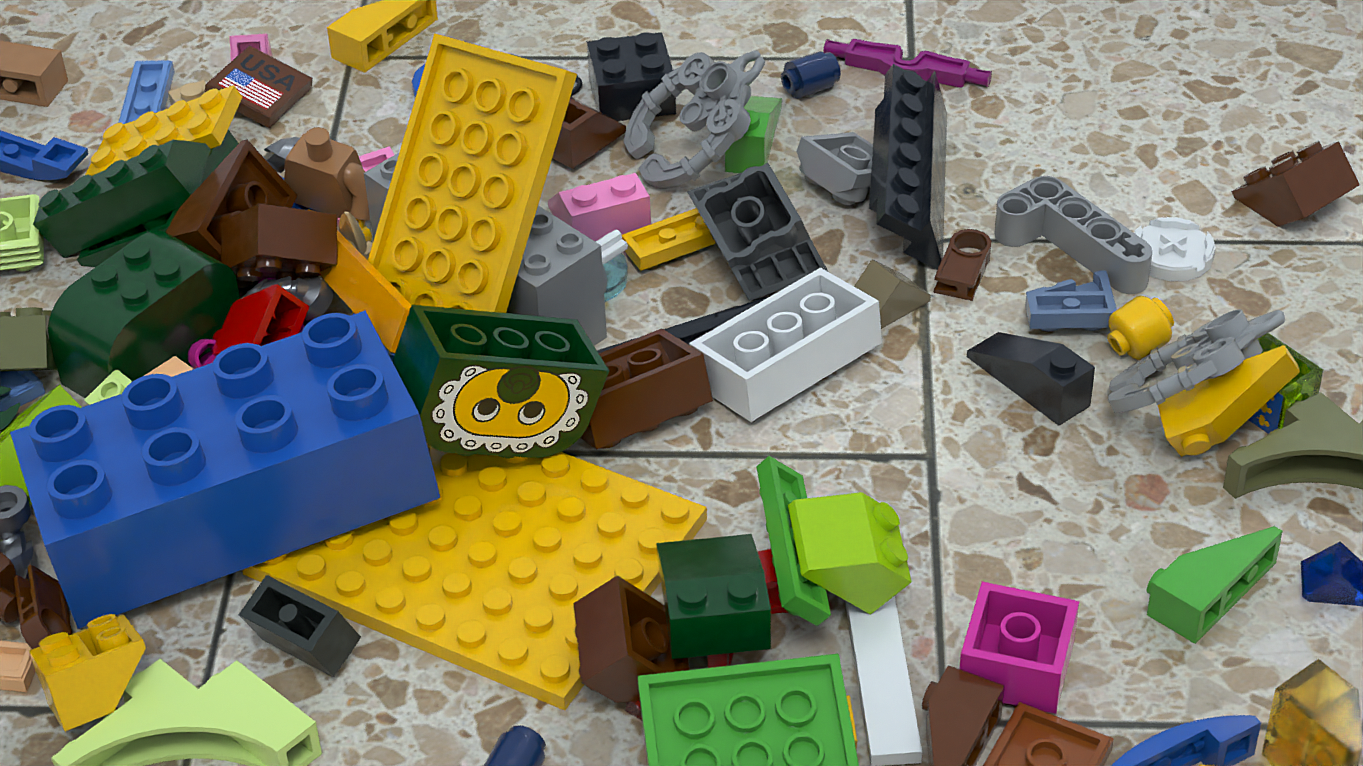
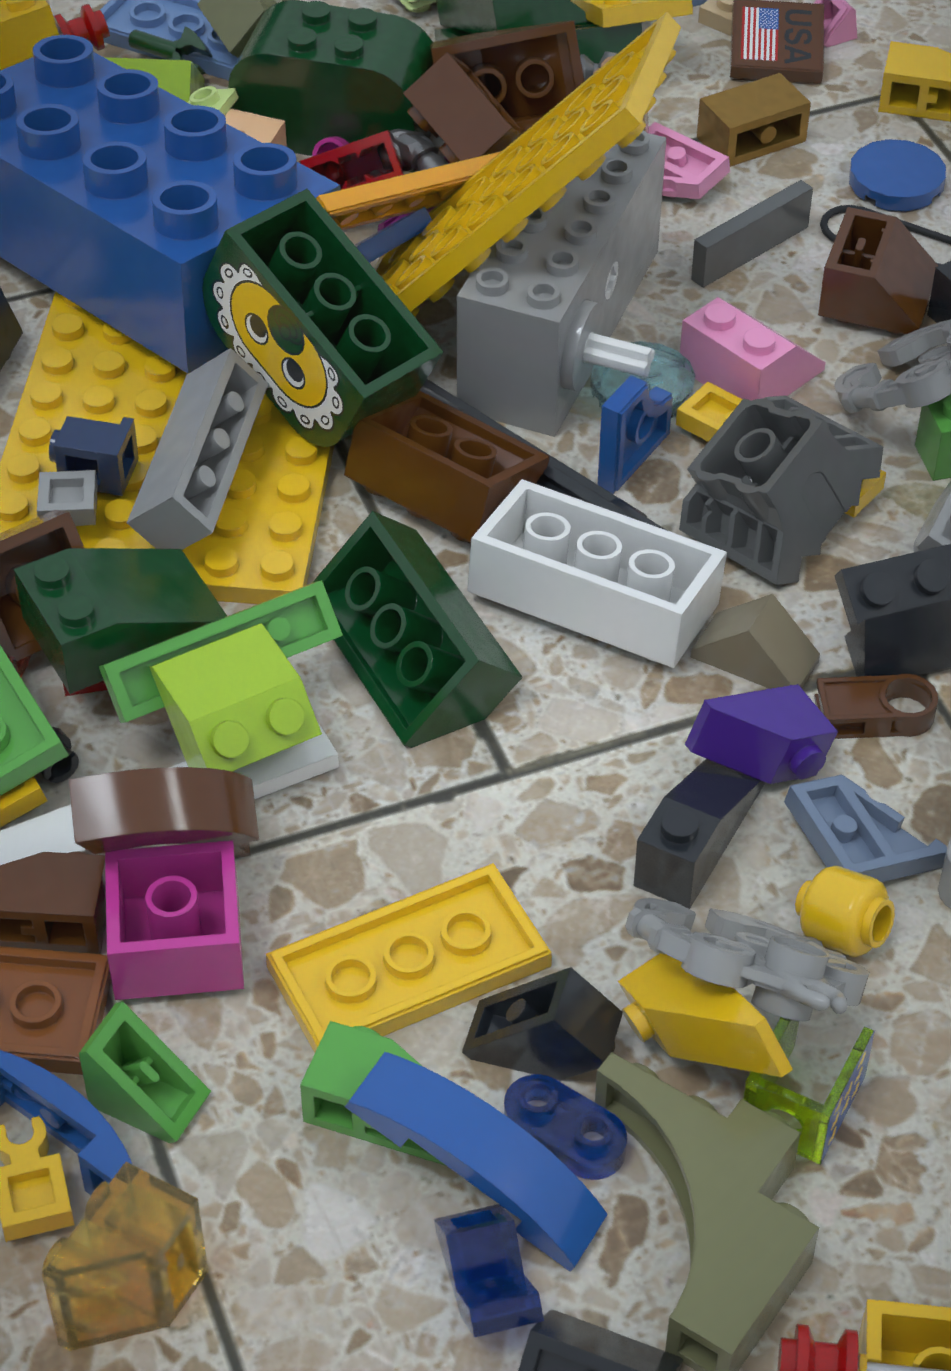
camera: 65 degrees right, 5 degrees up
none -> light grey plate [37,470,98,526]
none -> brick [49,416,139,496]
none -> reddish brown arch [68,767,259,858]
none -> bright green slope [79,1001,211,1143]
none -> light grey brick [127,348,268,550]
none -> yellow tile [266,863,552,1053]
none -> dark green slope [312,511,523,748]
none -> blue slope [345,1052,608,1272]
none -> black slope [462,967,623,1081]
none -> clear blue plate [504,1074,627,1180]
none -> blue tile [597,375,673,494]
none -> dark purple slope [685,684,838,784]
none -> pearl gold brick [697,73,811,167]

